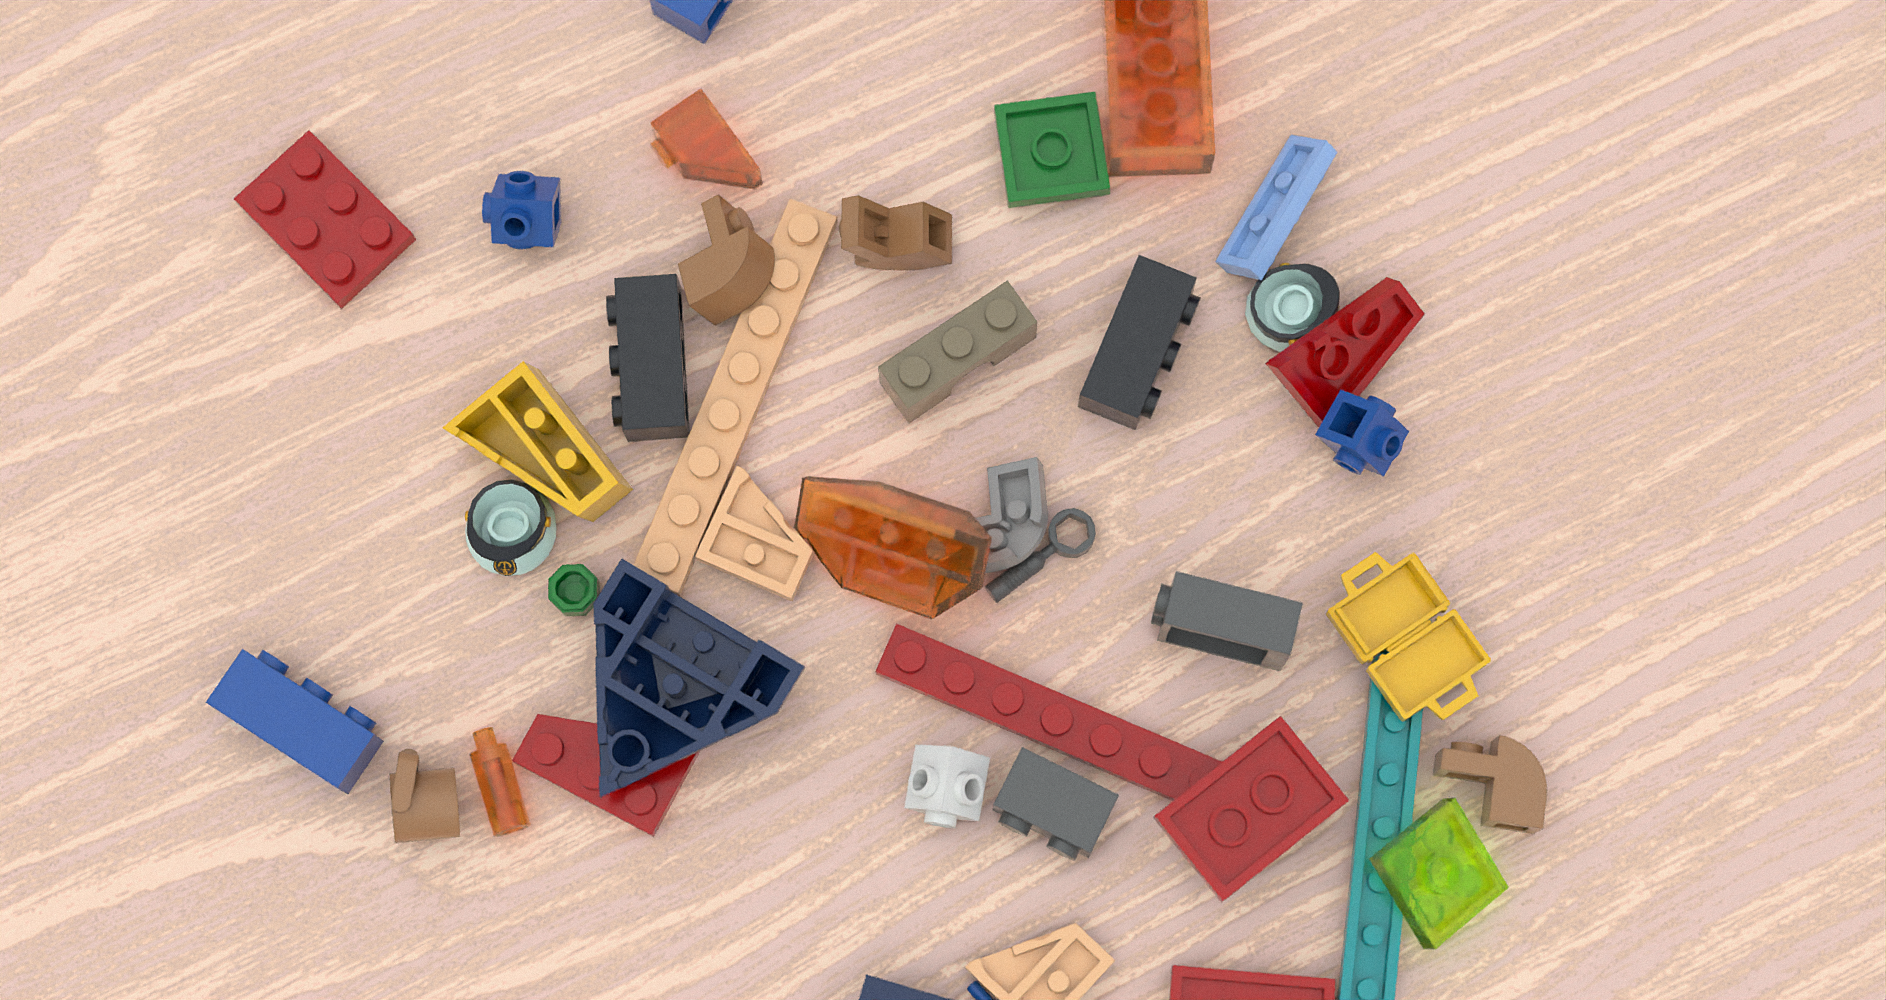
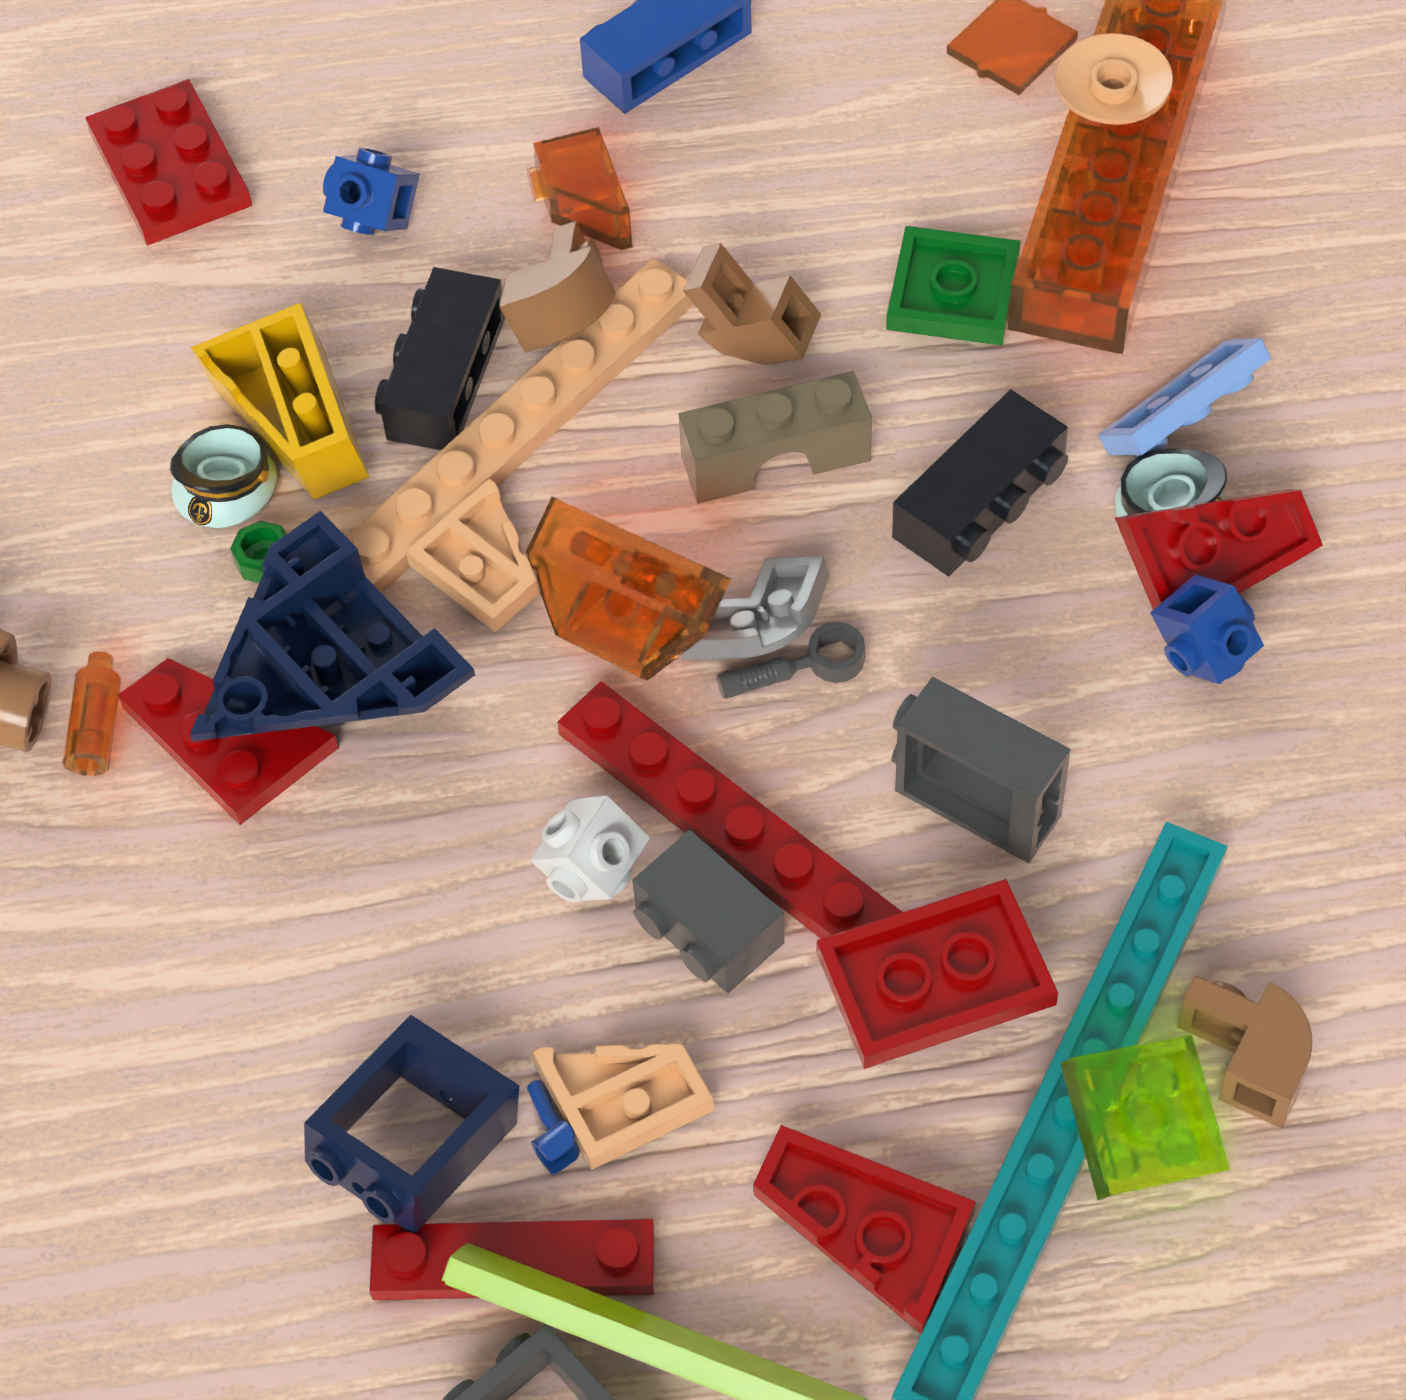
camera: 20 degrees right, 20 degrees down
yellow piece [1326,552,1491,722] -> none

